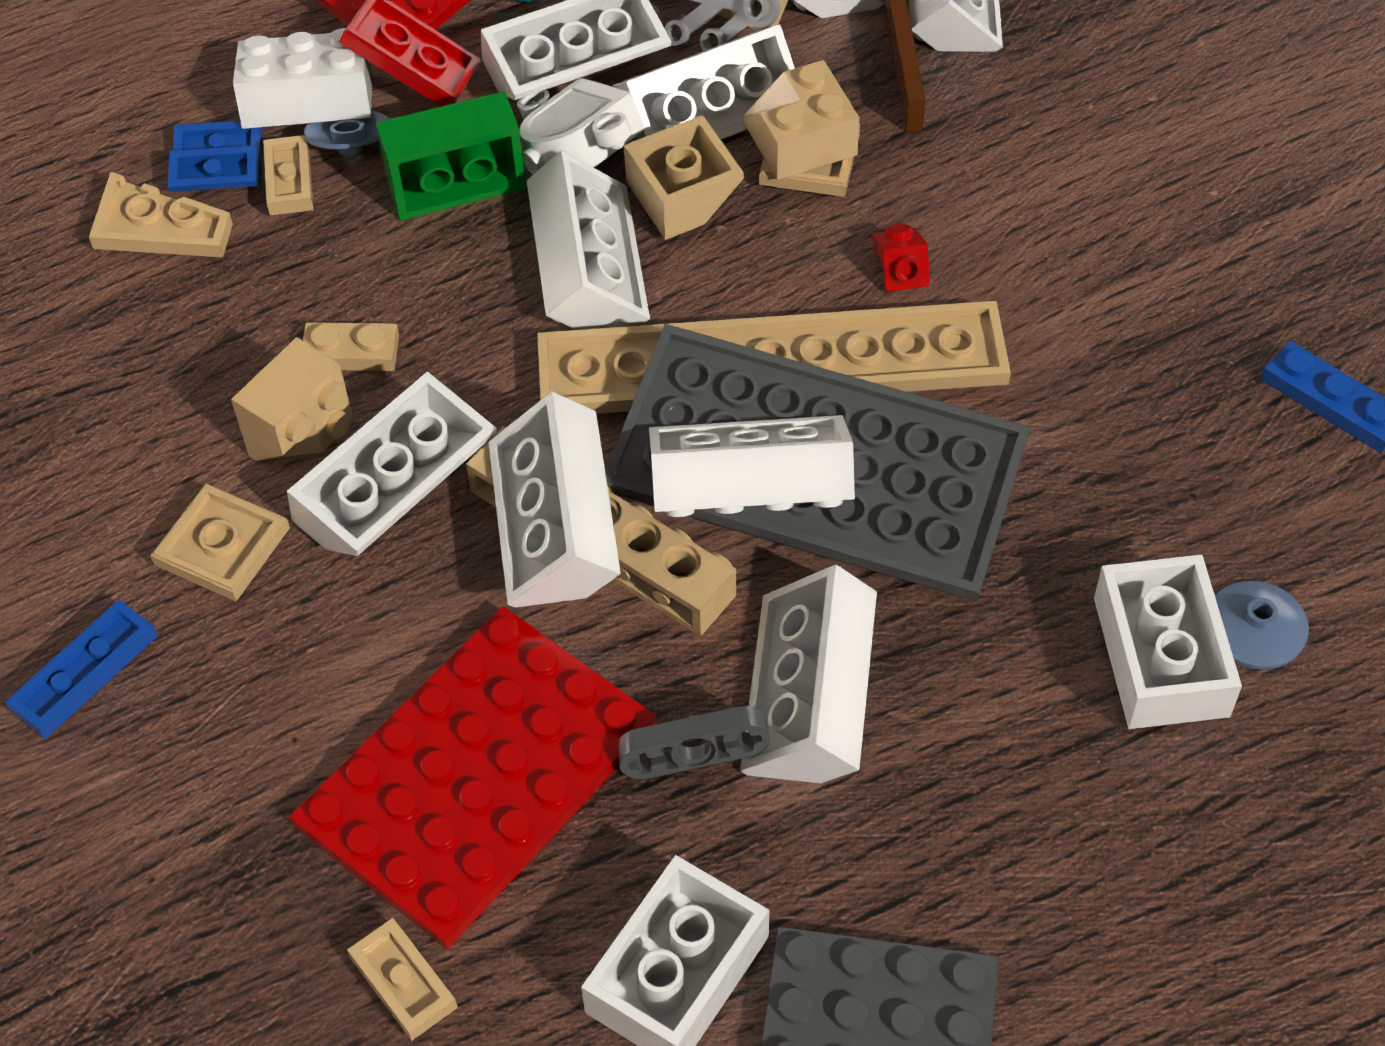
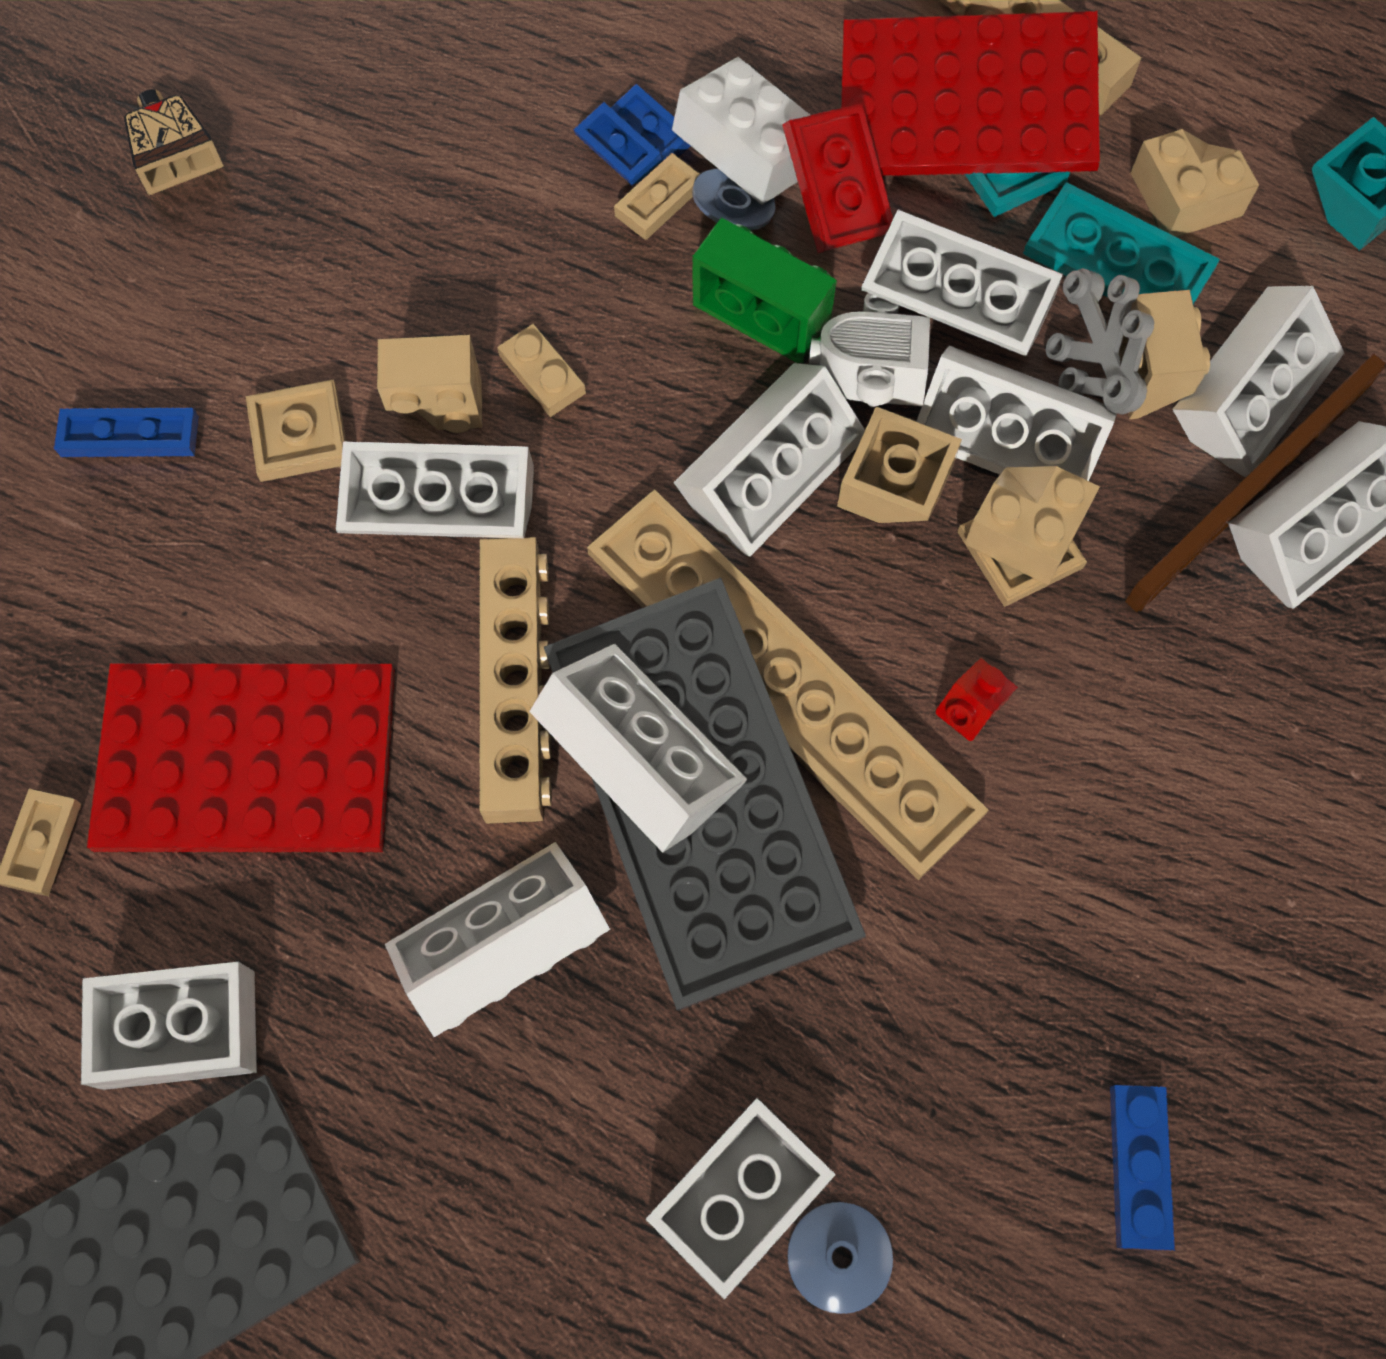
camera: 50 degrees right, 15 degrees up
tan wing [89,172,233,258] -> none
white slope [488,392,621,608] -> none
dark grey beam [618,706,770,779] -> none

